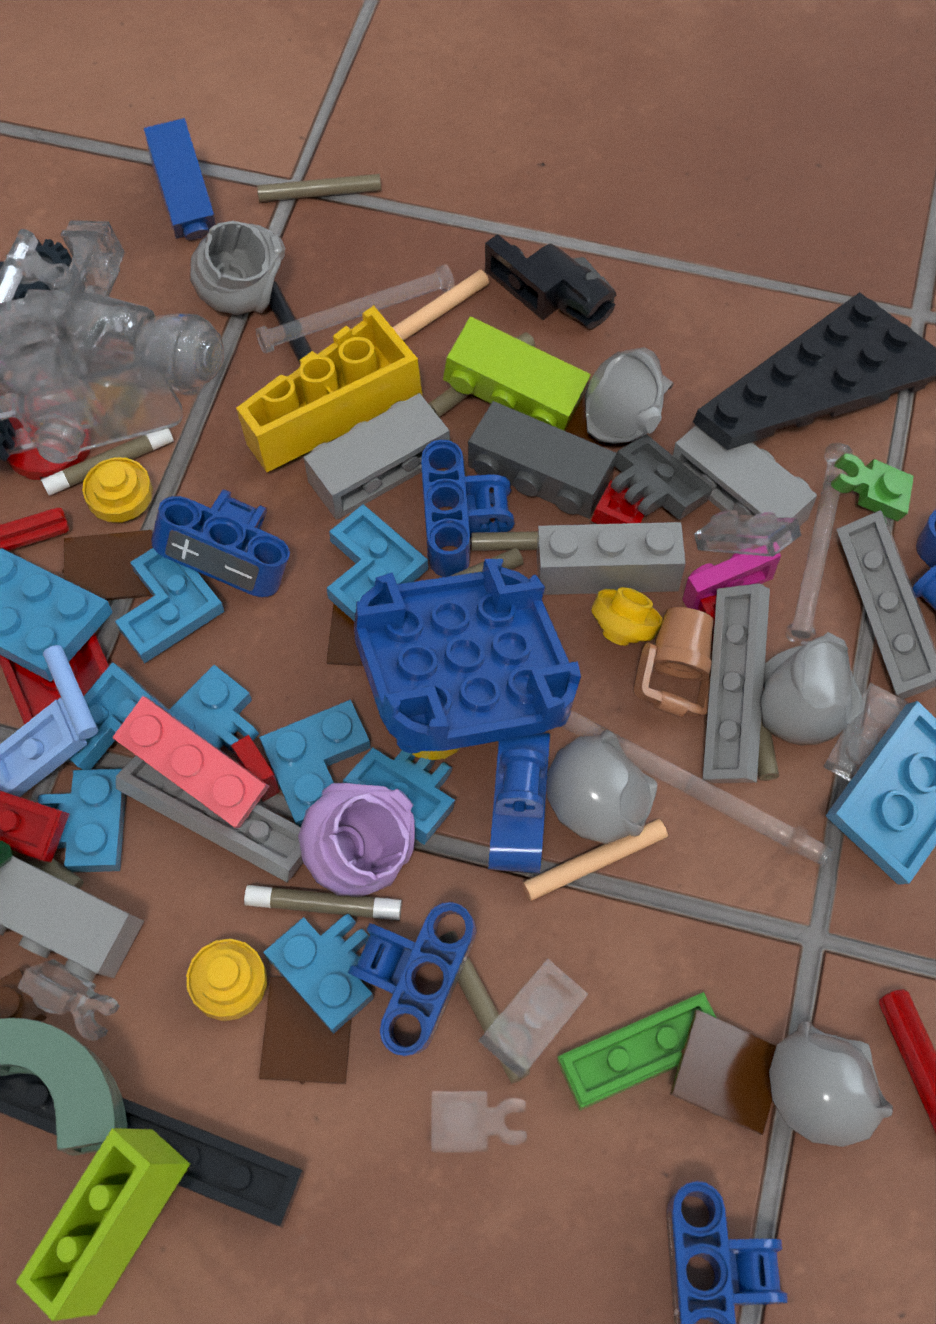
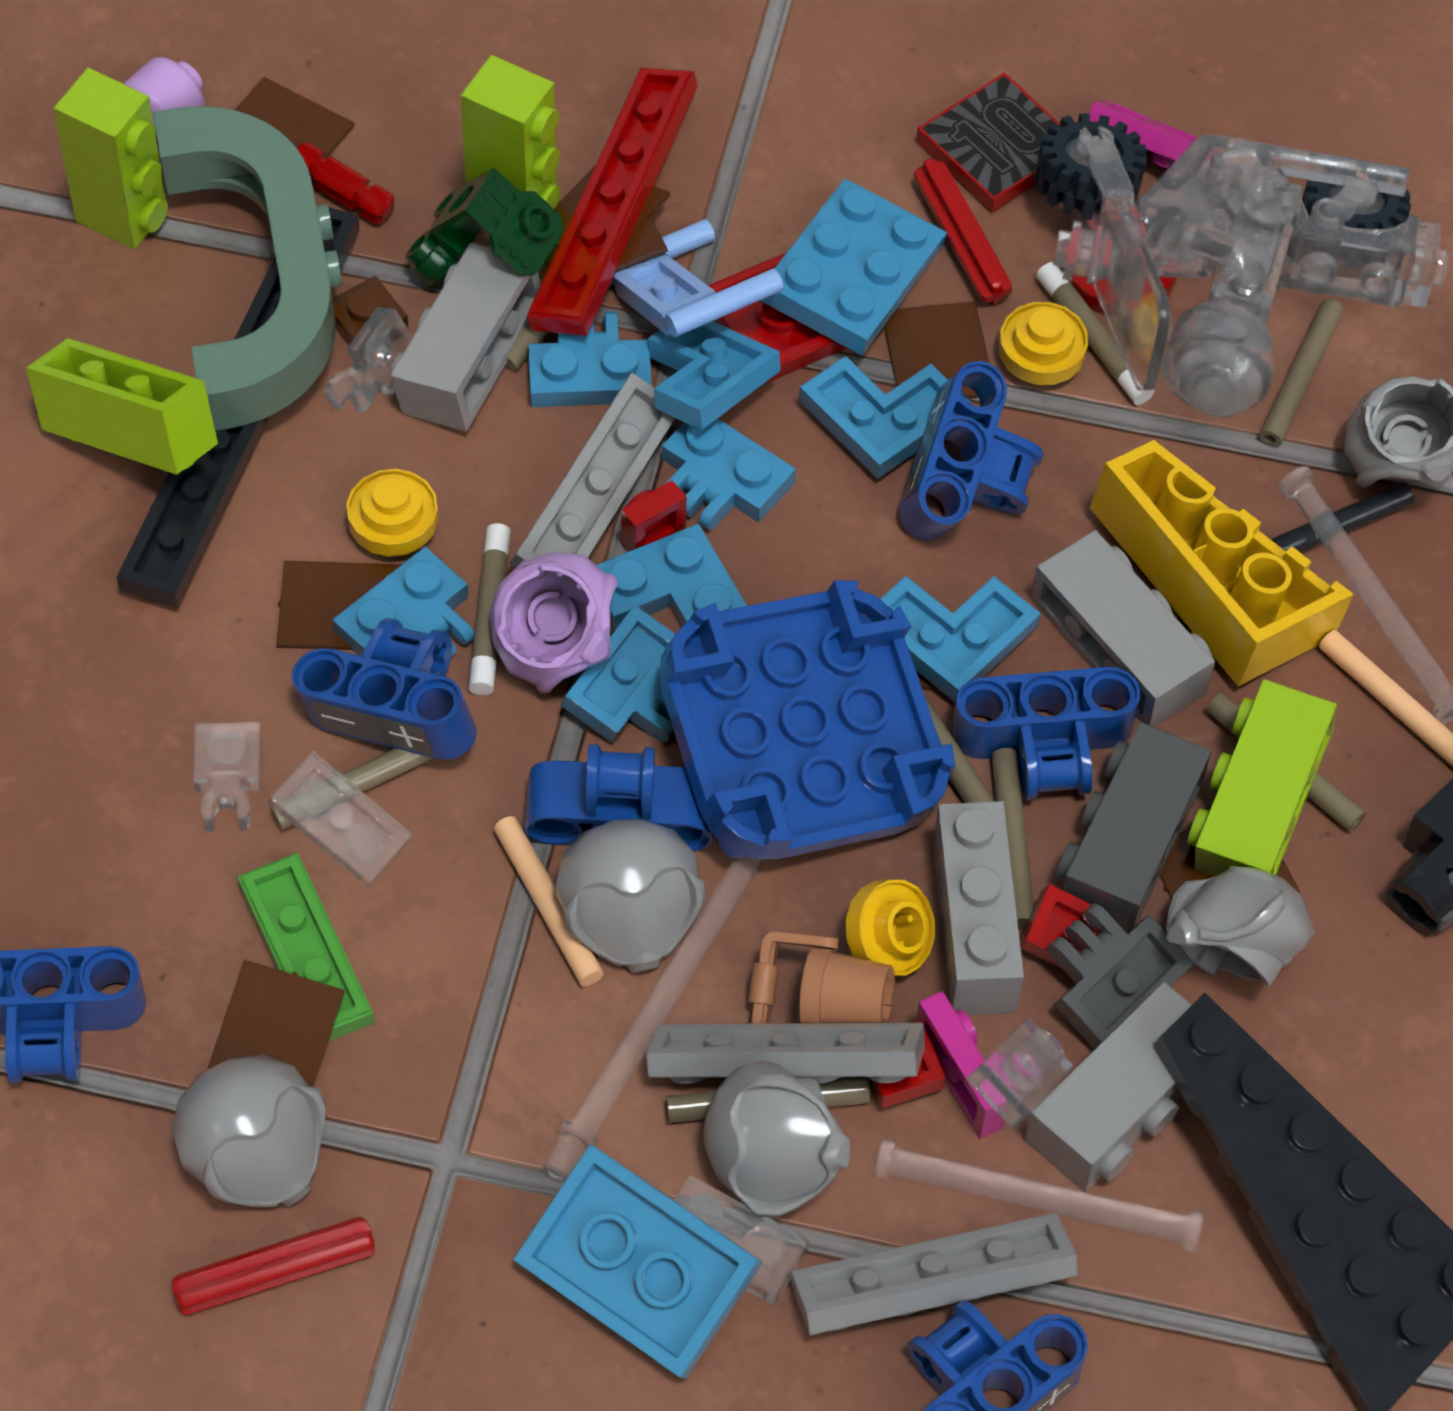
camera: 85 degrees right, 5 degrees down
coral plate [112,696,270,828] -> none
bright green plate [831,453,914,522] -> none

